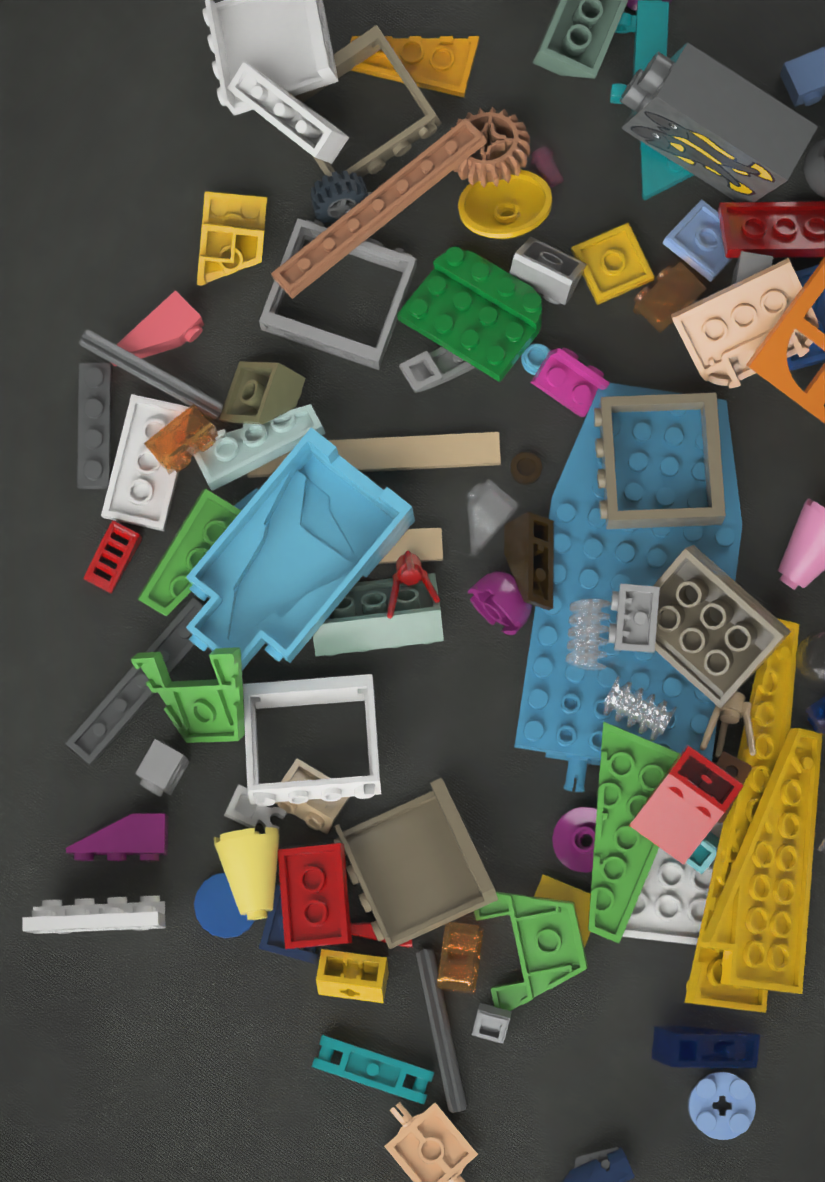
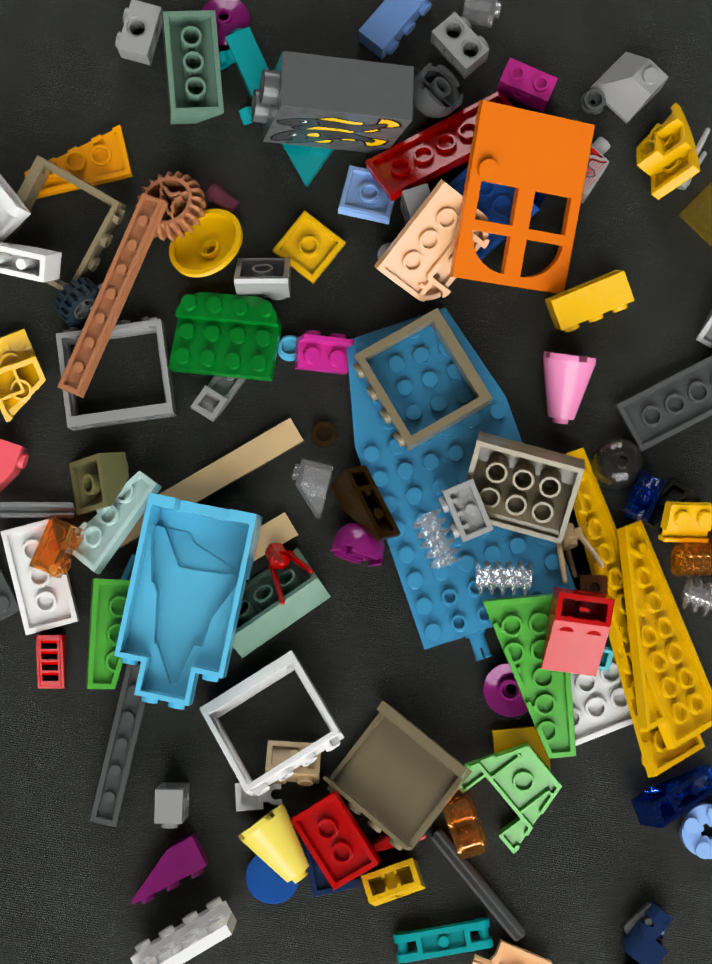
camera: 30 degrees left, 5 degrees up
bright green wing [131,647,245,743] -> none
tile [472,1003,512,1044] -> none
clear orange bracket [632,262,707,334] -> none

